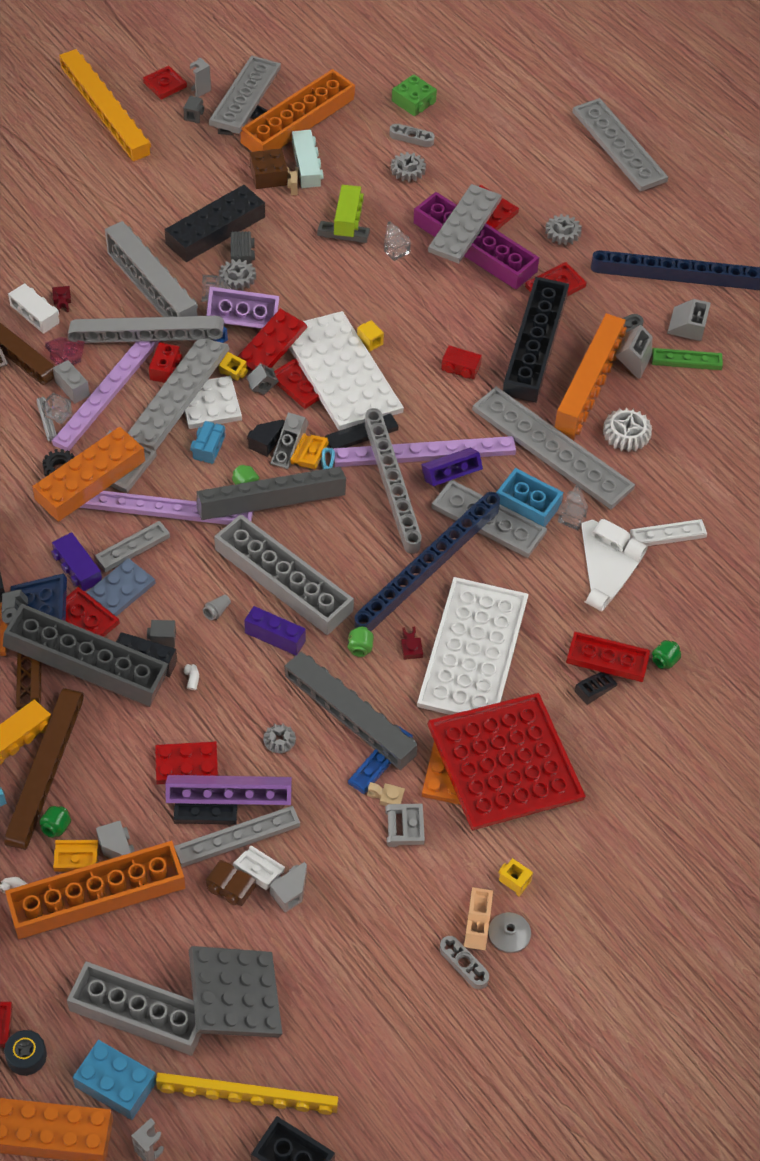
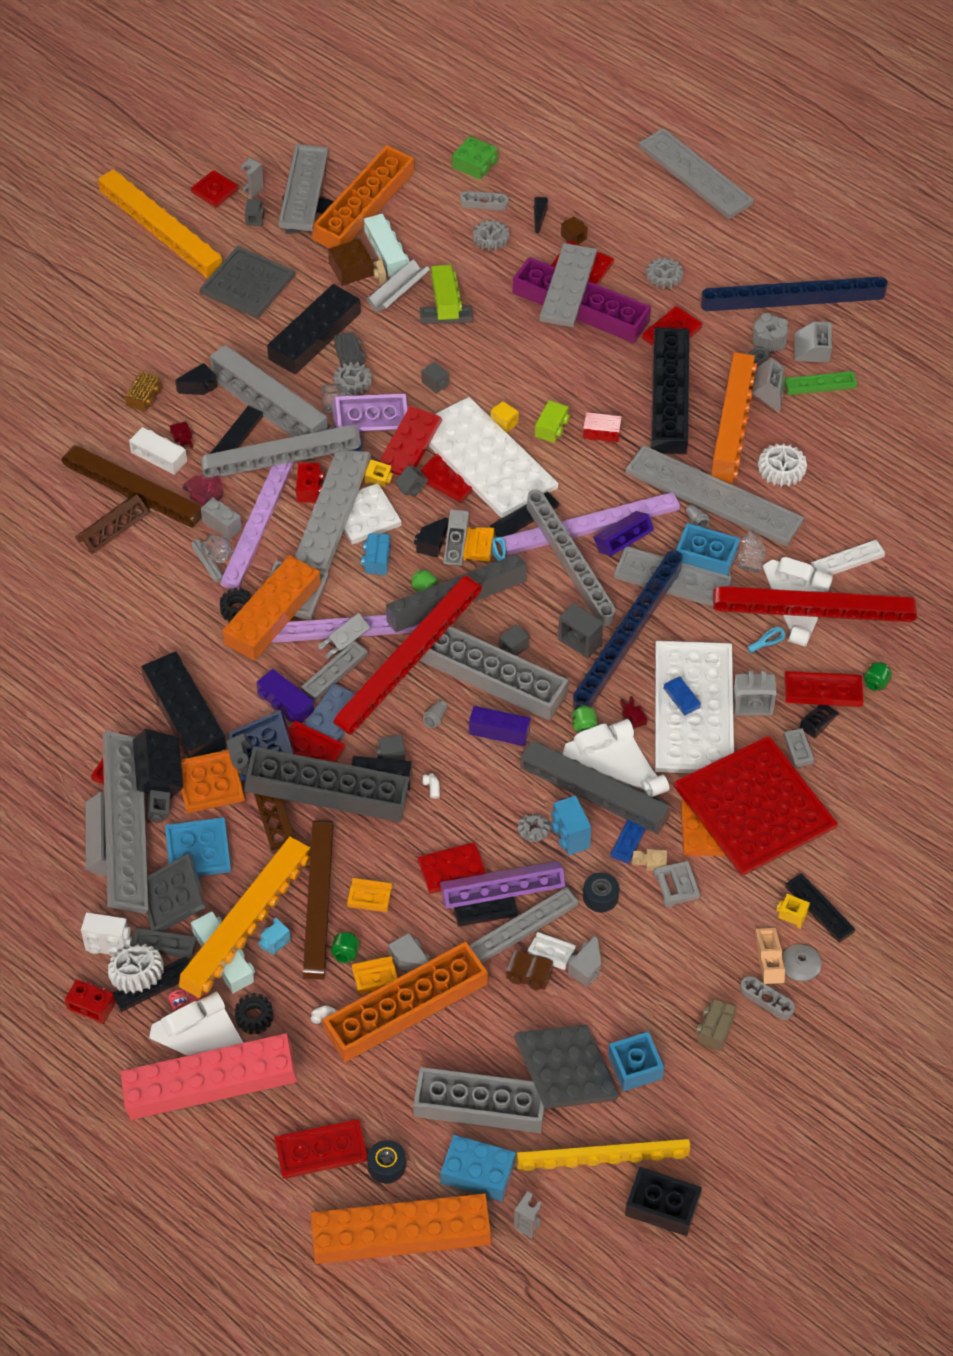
camera: 10 degrees left, 0 degrees up
clear slope [384,221,411,261] -> none
none -> pearl gold brick [125,371,162,412]
none -> black slope [175,363,218,395]
none -> dark grey plate [200,246,295,319]
none -> black tile [210,406,263,454]
none -> light grey hinge [318,613,370,659]
none -> red beam [333,575,482,735]
none -> light orange plate [347,878,392,912]
none -> light grey fence [366,259,430,313]
none -> dark grey brick [421,362,449,394]
none -> dark grey brick [499,625,529,656]
none -> black slope [534,197,548,233]
none -> lime brick [535,400,570,443]
none -> dark azure brick [550,795,591,856]
none -> dark grey brick [558,603,603,659]
none -> reddish brown brick [561,216,587,244]
none -> white panel [563,719,669,798]
none -> black wheel [583,872,620,913]
none -> dark azure brick [608,1031,664,1092]
none -> blue plate [663,676,701,716]
none -> light grey cone [686,505,710,528]
none -> dark tan brick [696,999,737,1051]
none -> red beam [713,586,917,622]
none -> light grey hinge [733,671,776,716]
none -> medium azure piece [747,627,785,653]
none -> light grey brick [752,313,788,353]
none -> light grey plate [783,728,814,768]
none -> black tile [785,873,855,943]

